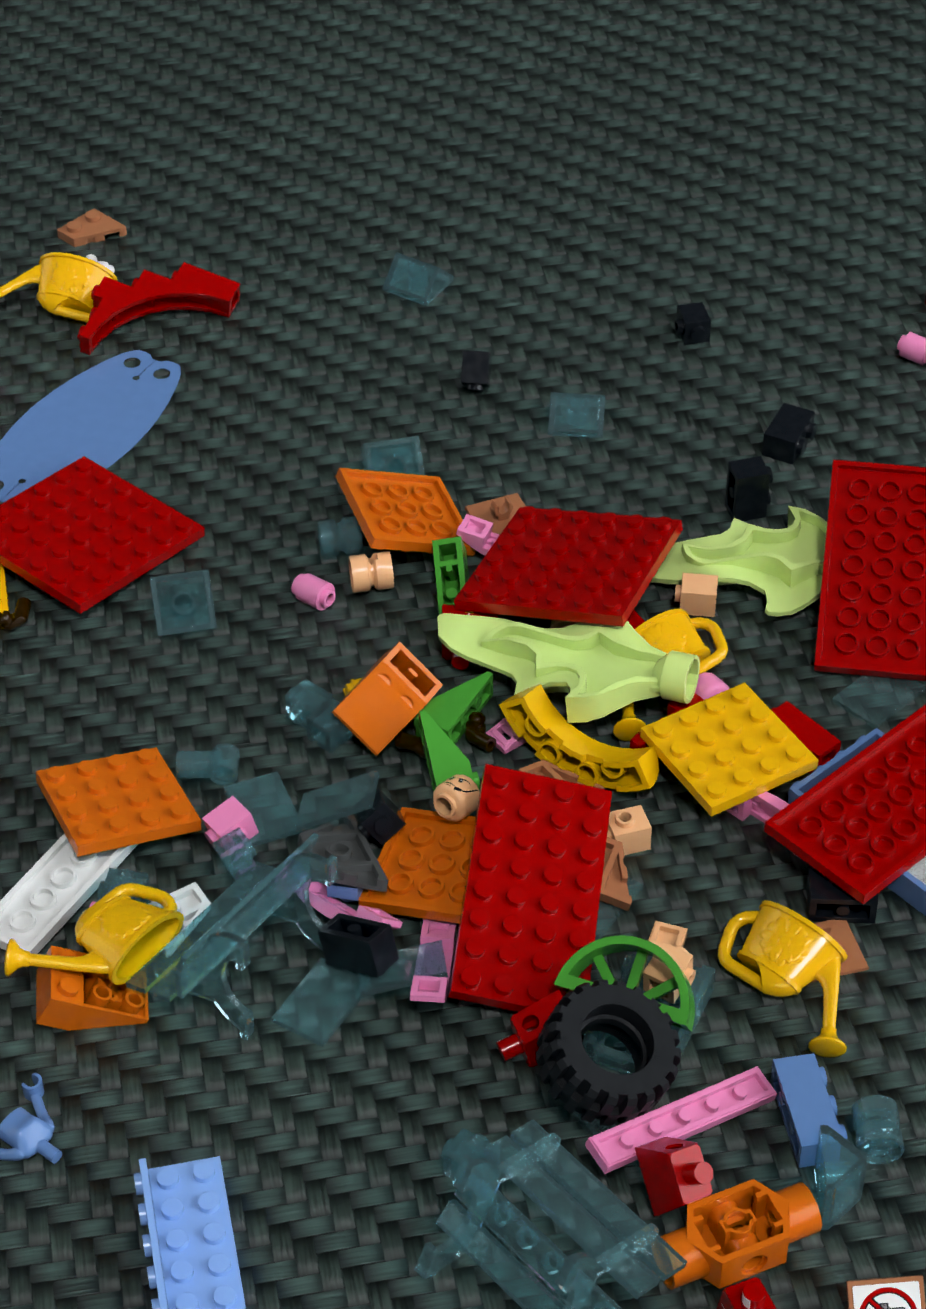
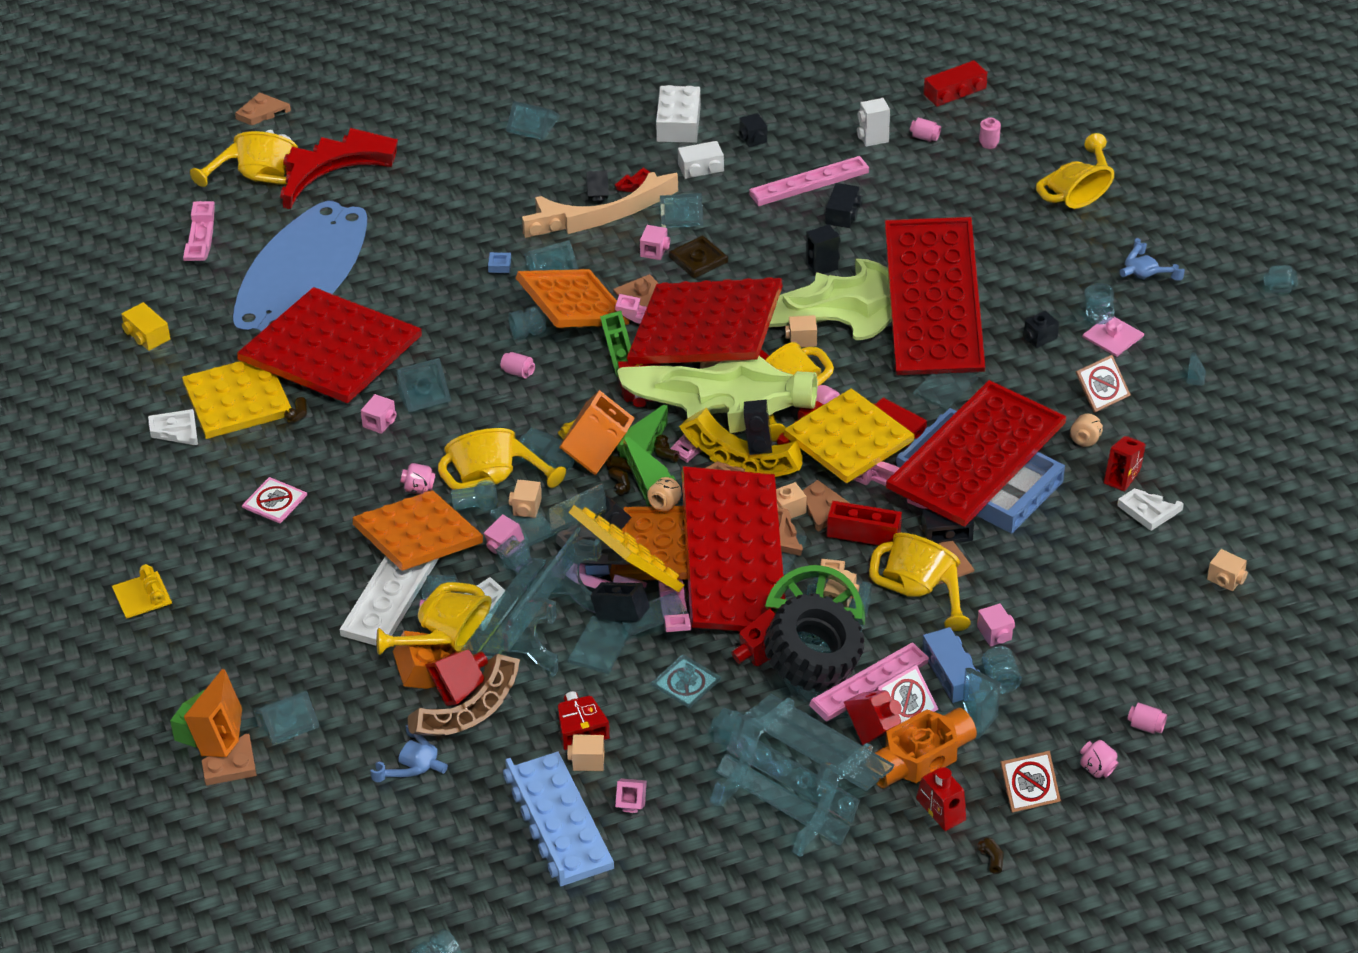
camera: 10 degrees left, 0 degrees up
light nougat wheel [348,551,394,593] -> none
none -> bright pink brick [361,394,397,434]
none -> bright pink head [400,463,435,495]
none -> medium nougat brick [408,654,520,736]
none -> torso [425,649,488,706]
none -> yellow piece [438,428,566,492]
none -> medium blue plate [488,252,511,273]
none -> light nougat brick [509,480,542,518]
none -> light nougat slope [522,172,678,238]
none -> red torso [558,691,610,750]
none -> yellow plate [568,505,684,592]
none -> light nougat brick [568,735,605,771]
none -> dark brown arm [609,467,631,496]
none -> red slope [615,167,651,192]
none -> bright pink brick [615,778,647,813]
none -> bright pink brick [640,225,670,260]
none -> clear light blue piece [651,654,721,708]
none -> white brick [656,85,701,143]
none -> dark brown tile [669,235,728,279]
none -> white brick [678,141,724,179]
none -> black brick [744,399,772,455]
none -> bright pink tile [749,156,869,206]
none -> nougat wing [802,480,849,532]
none -> red brick [827,500,902,545]
none -> white brick [857,98,890,147]
none -> piece [876,665,938,723]
none -> bright pink brick [977,604,1015,647]

